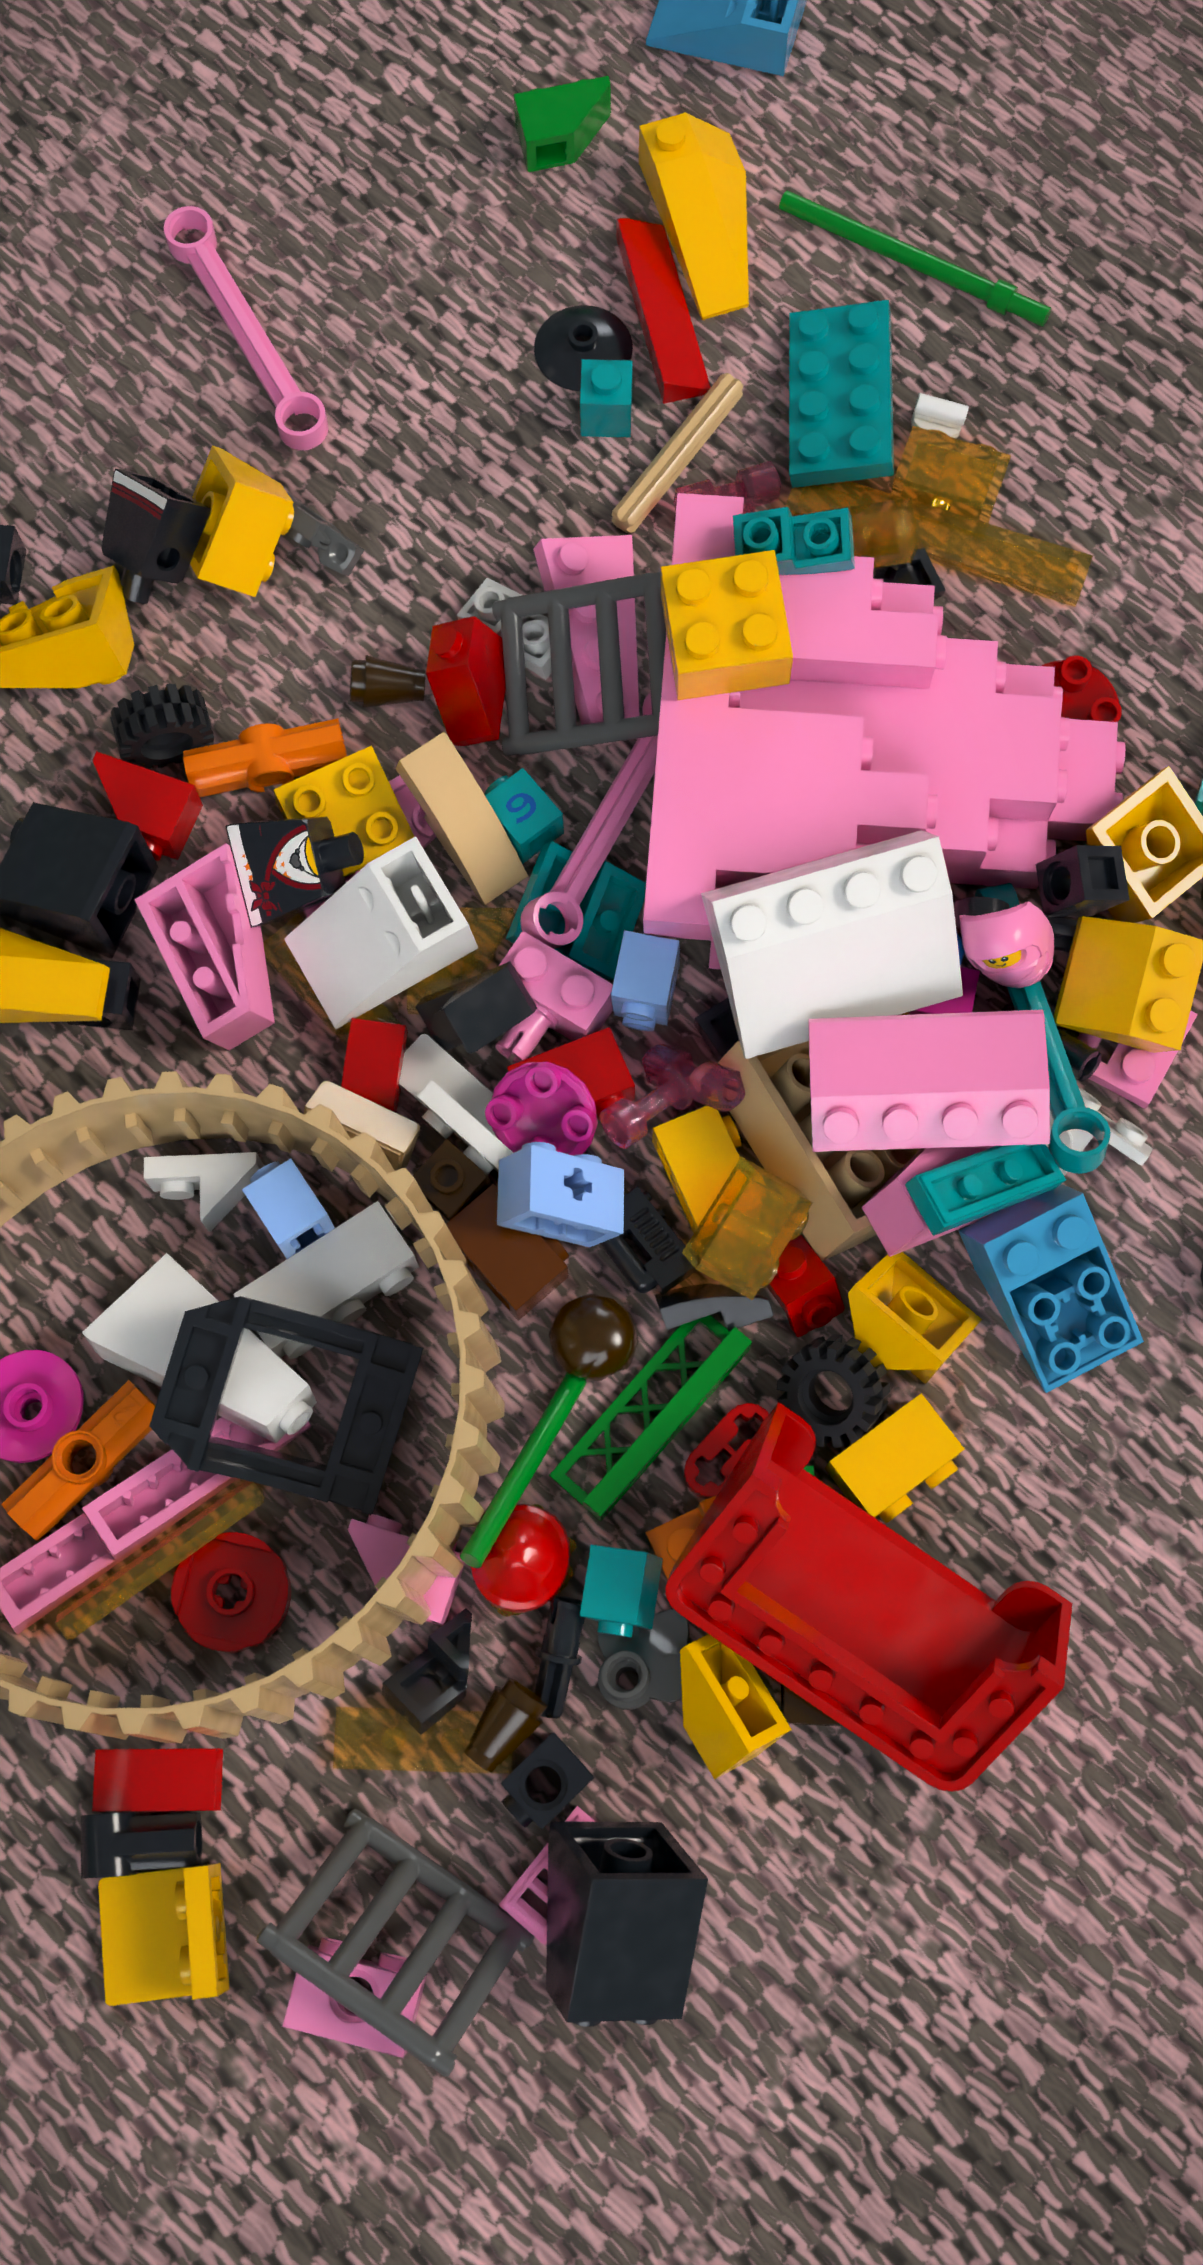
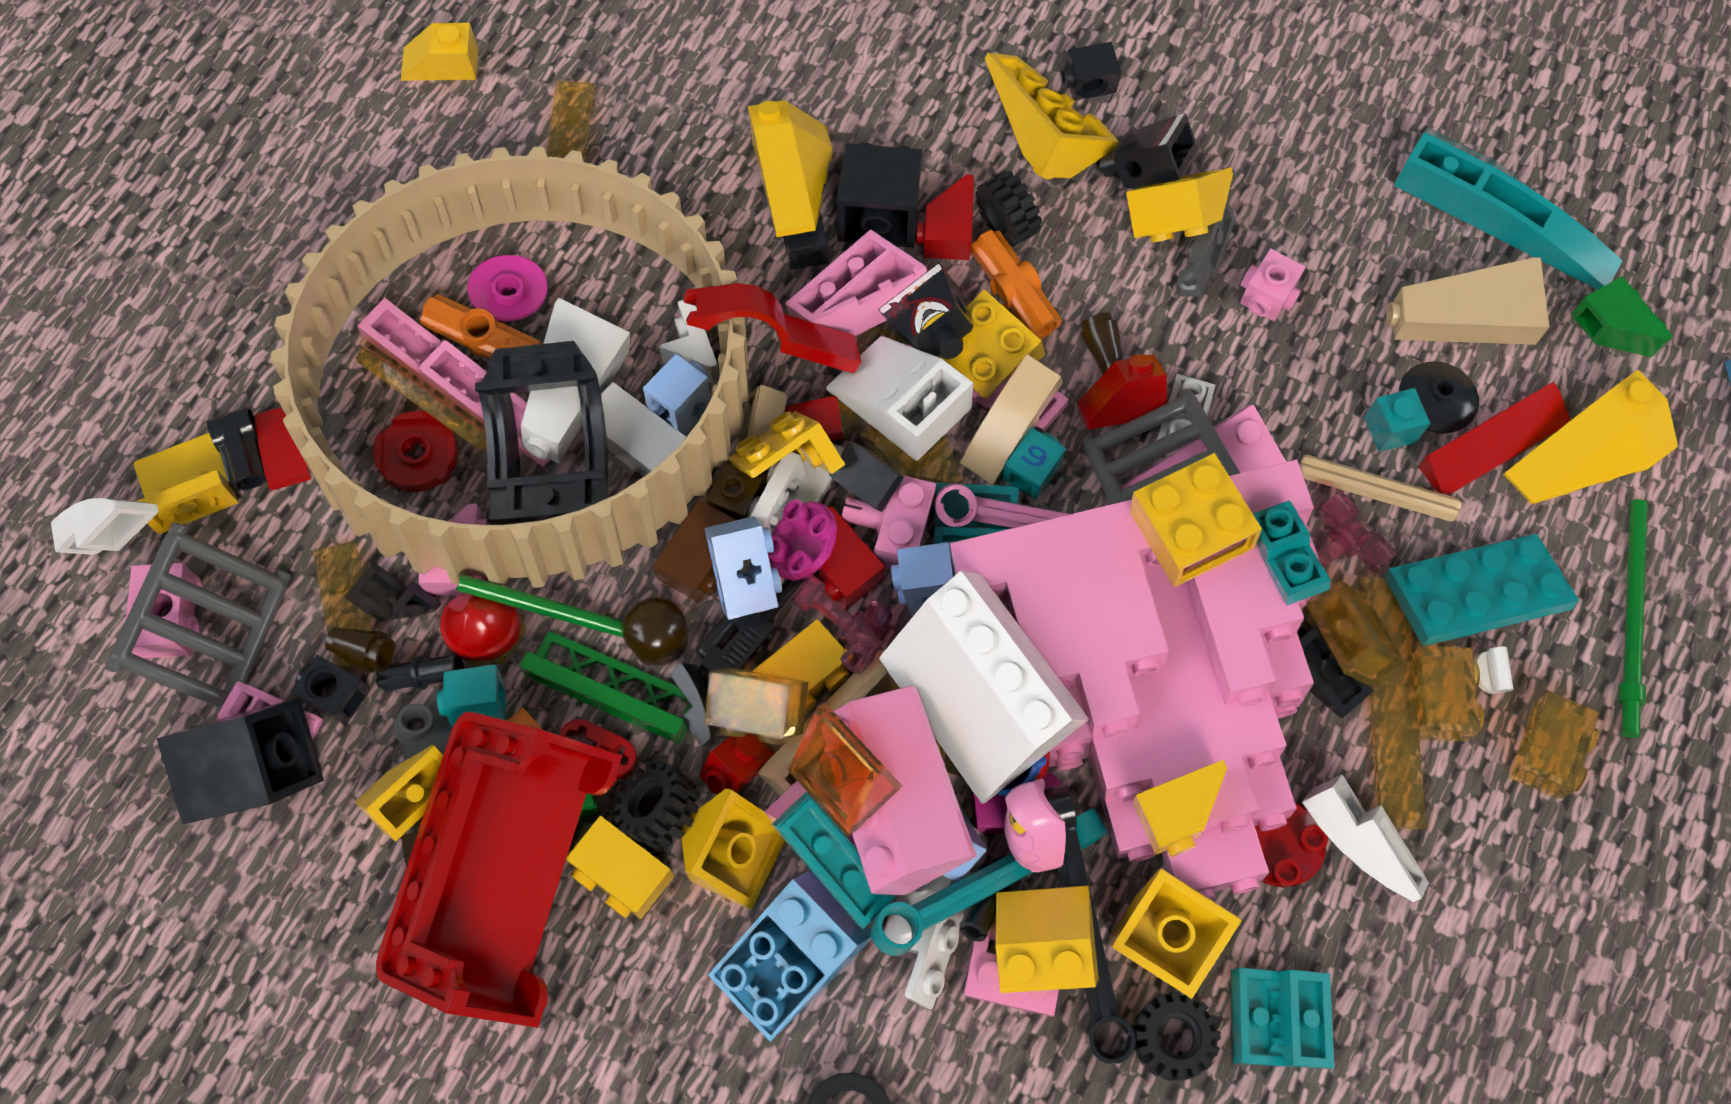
camera: 70 degrees right, 5 degrees down
bright pink piece [164,206,328,450] -> none
black brick [1035,845,1130,918] -> none
none -> white slope [51,498,158,555]
none -> red piece [683,283,862,374]
none -> yellow bracket [729,411,845,478]
none -> clear orange slope [788,702,903,836]
none -> yellow slope [1132,759,1228,857]
none -> bright pink brick [1240,248,1306,322]
none -> white slope [1302,774,1429,902]
none -> tan slope [1386,257,1549,345]
none -> teal wedge [1393,127,1623,290]
none -> clear yellow brick [1509,691,1599,800]

